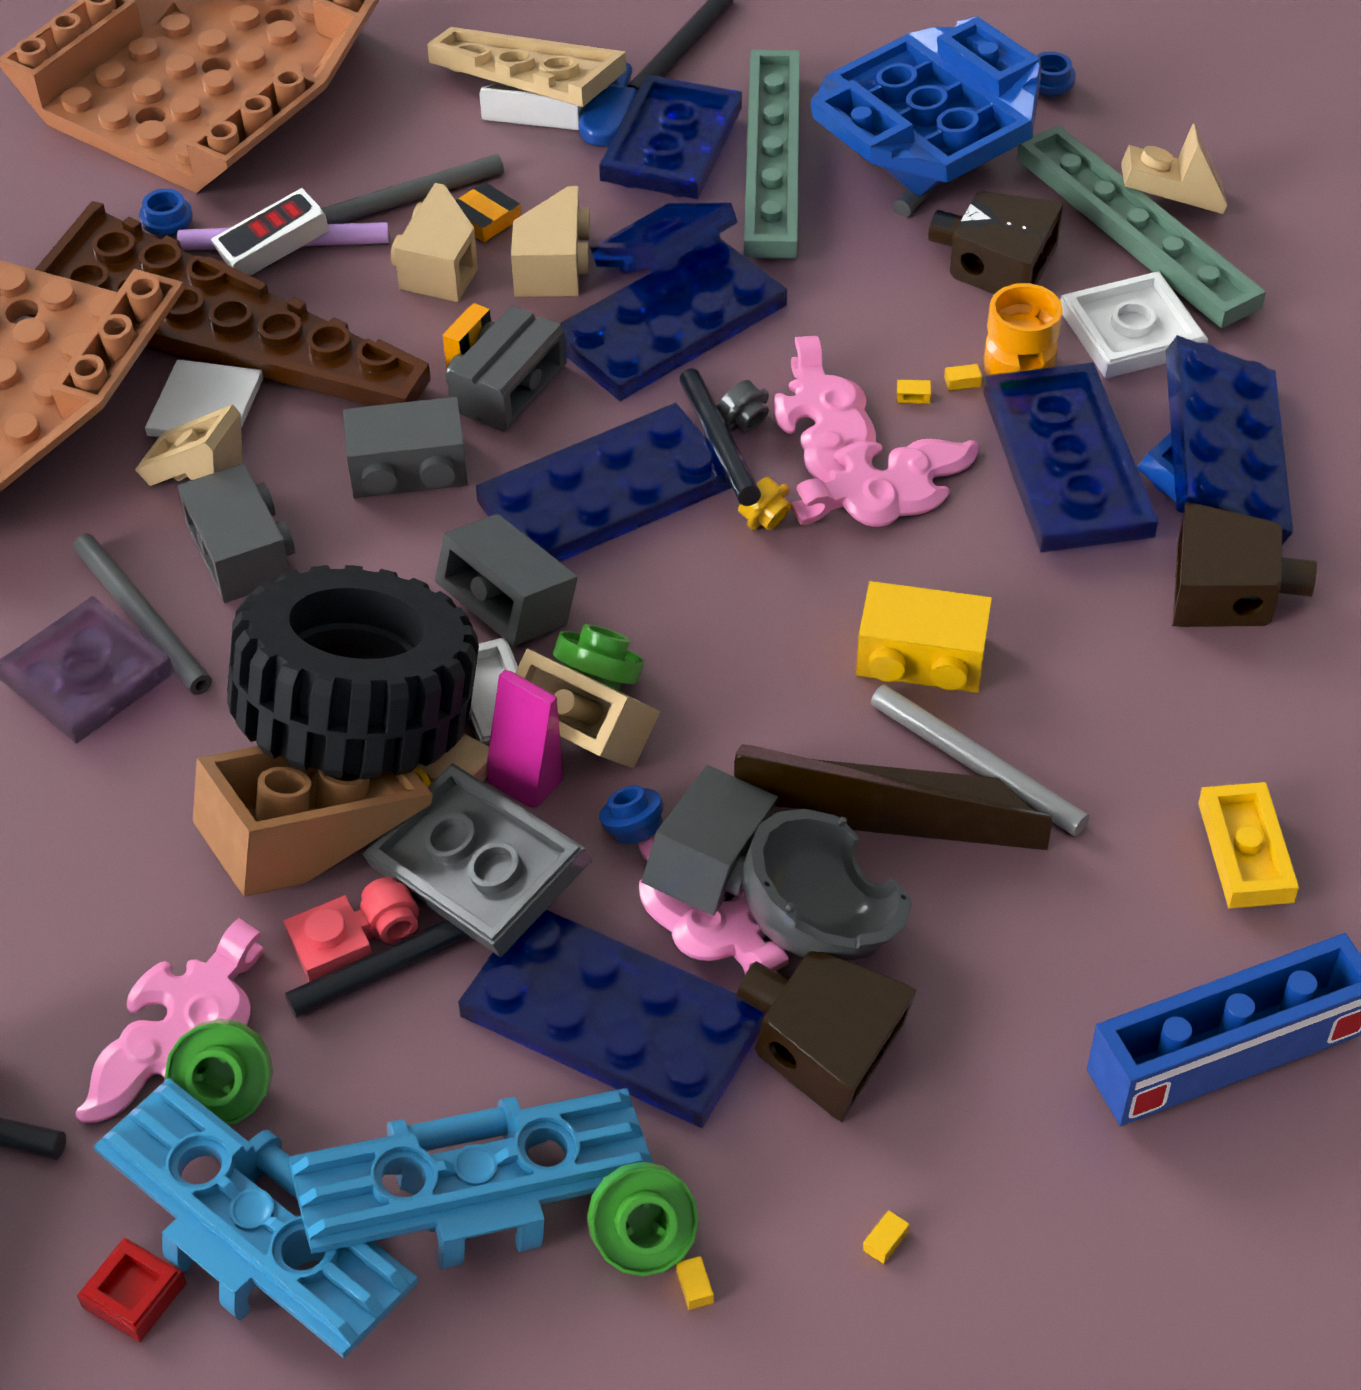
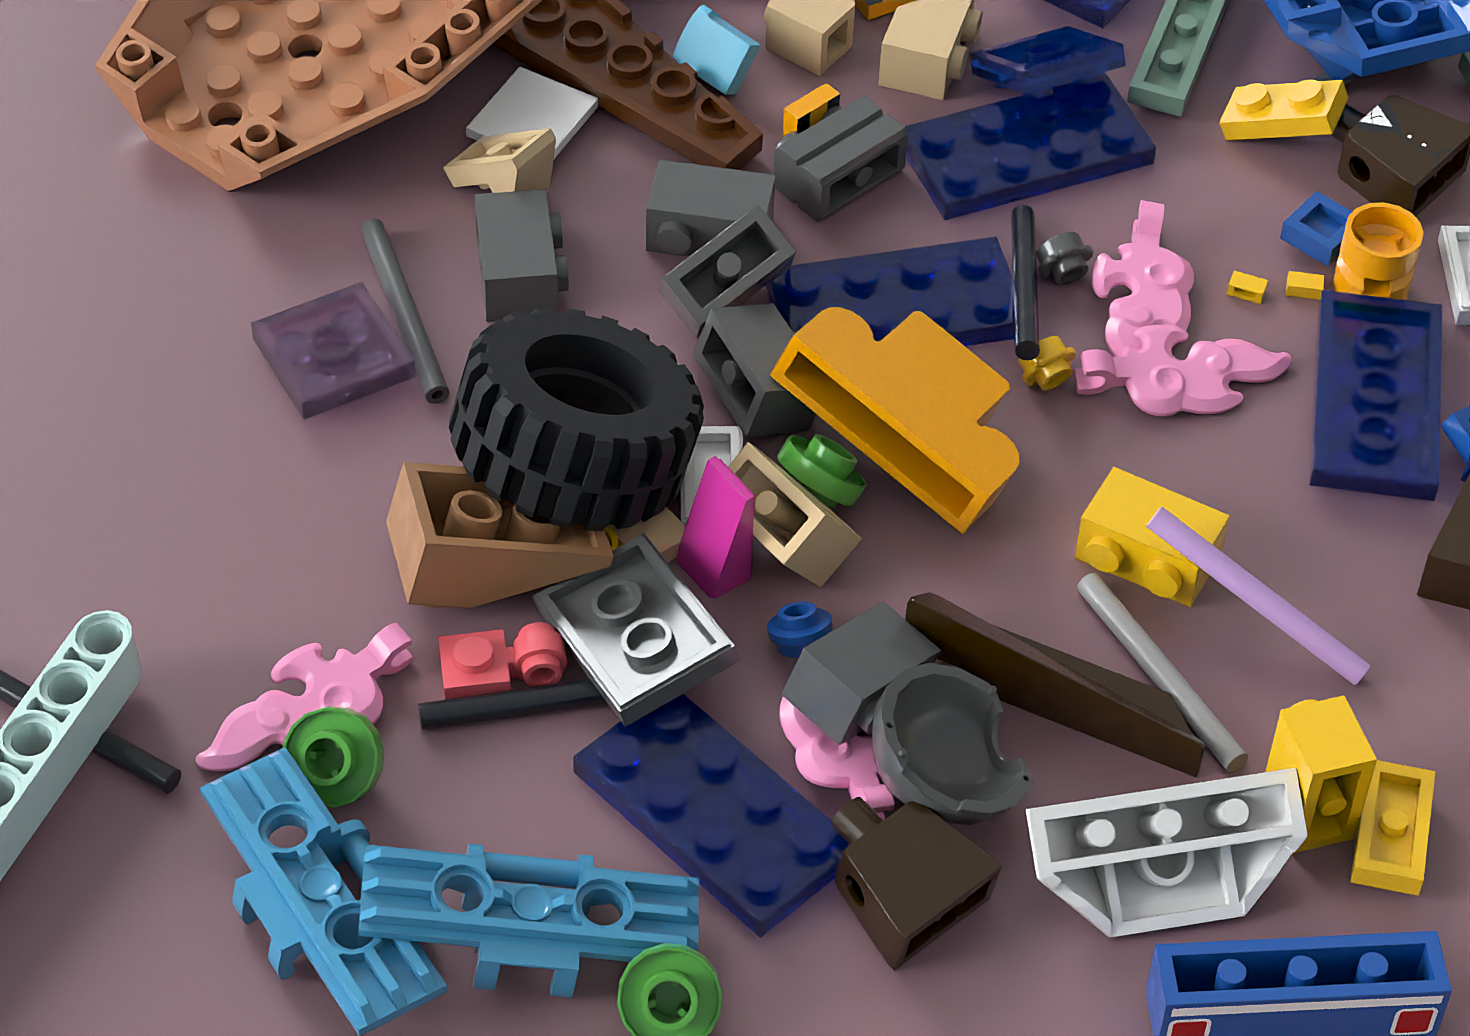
camera: 15 degrees right, 0 degrees up
red tile [77,1237,187,1342] -> none
none -> dark grey brick [659,204,796,339]
none -> medium azure tile [672,5,761,95]
none -> light orange brick [769,307,1020,534]
none -> white wedge [1026,768,1308,937]
none -> lavender bar [1146,506,1370,685]
none -> yellow plate [1219,80,1348,140]
none -> yellow brick [1265,695,1377,854]
none -> blue plate [1280,191,1352,267]

